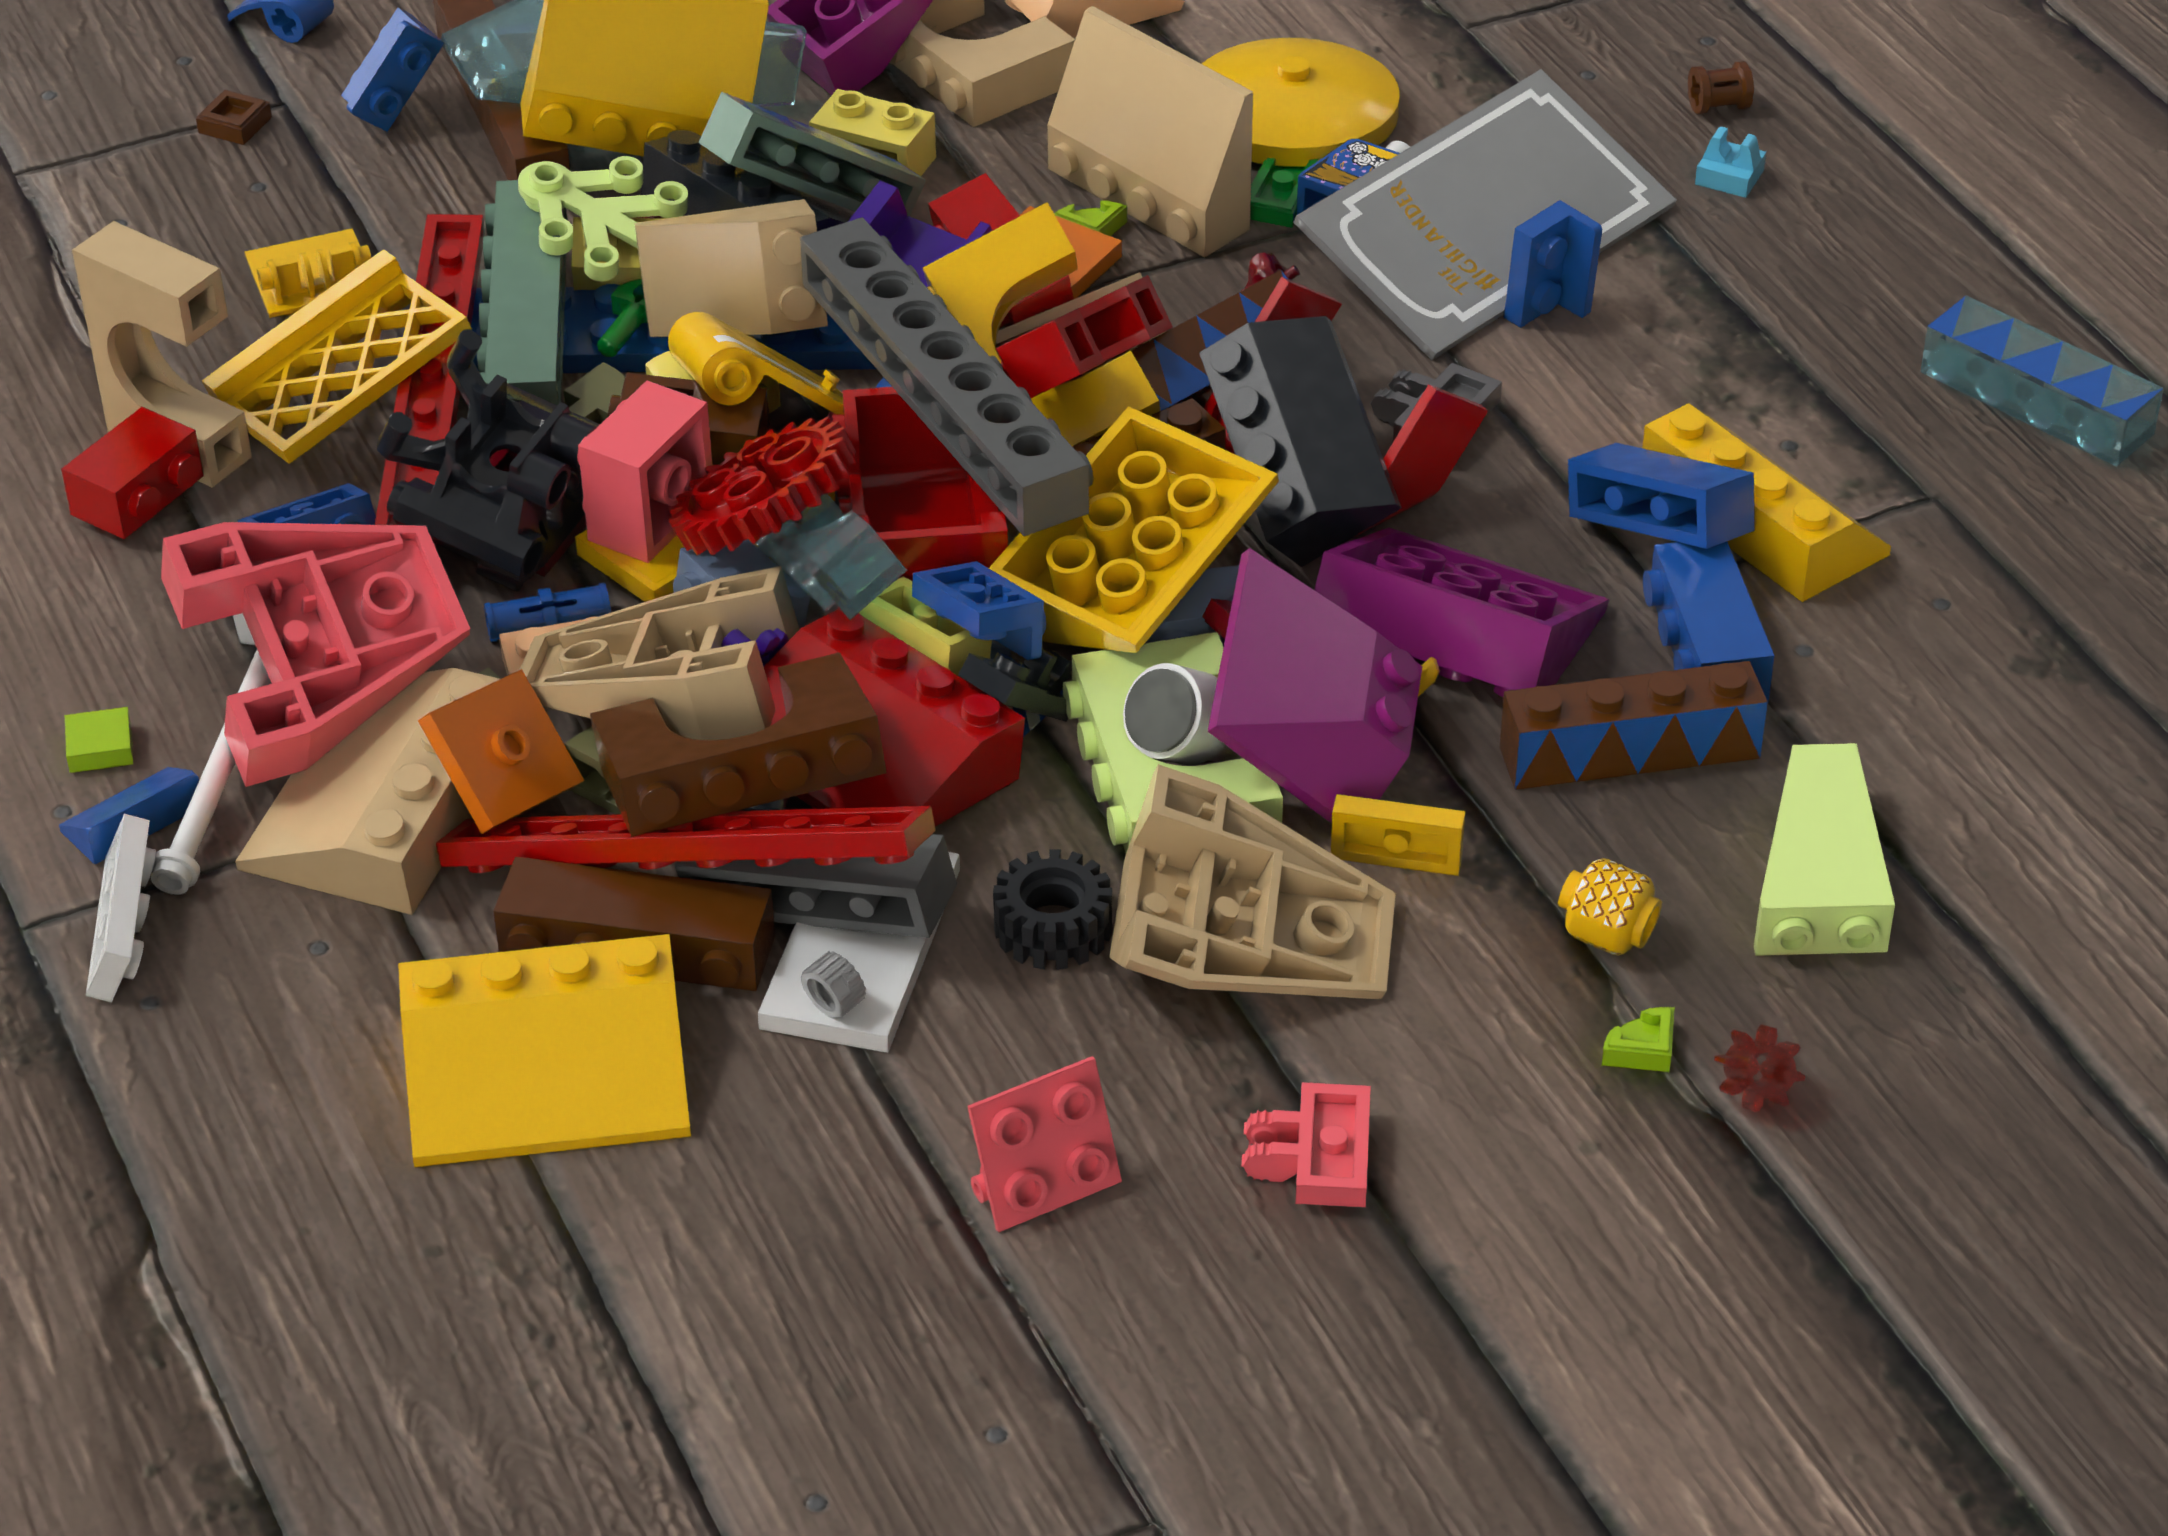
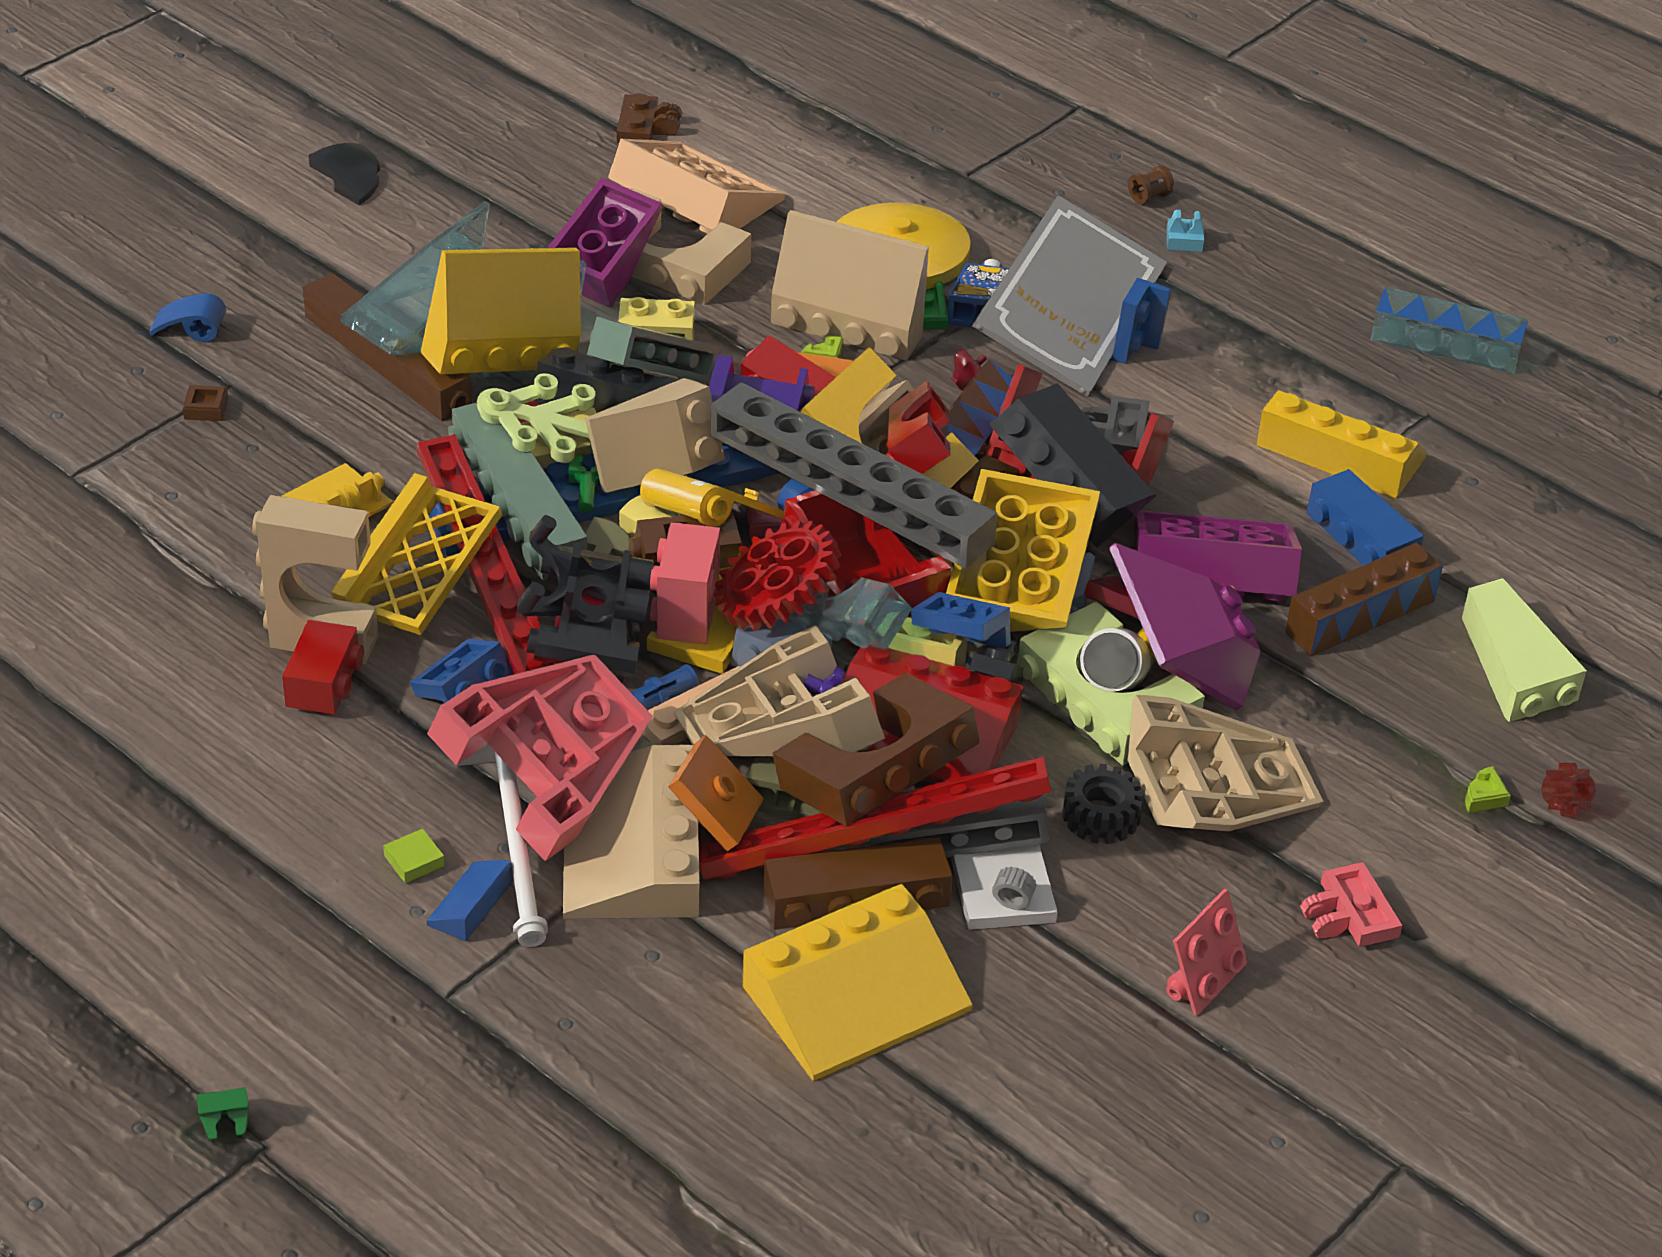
camera: 25 degrees left, 0 degrees up
white plate [86,814,156,1003] -> none
blue bracket [341,7,444,132] -> none
yellow plate [1331,794,1465,876] -> none
yellow head [1558,858,1662,956] -> none
blue brick [1568,443,1755,549] -> none

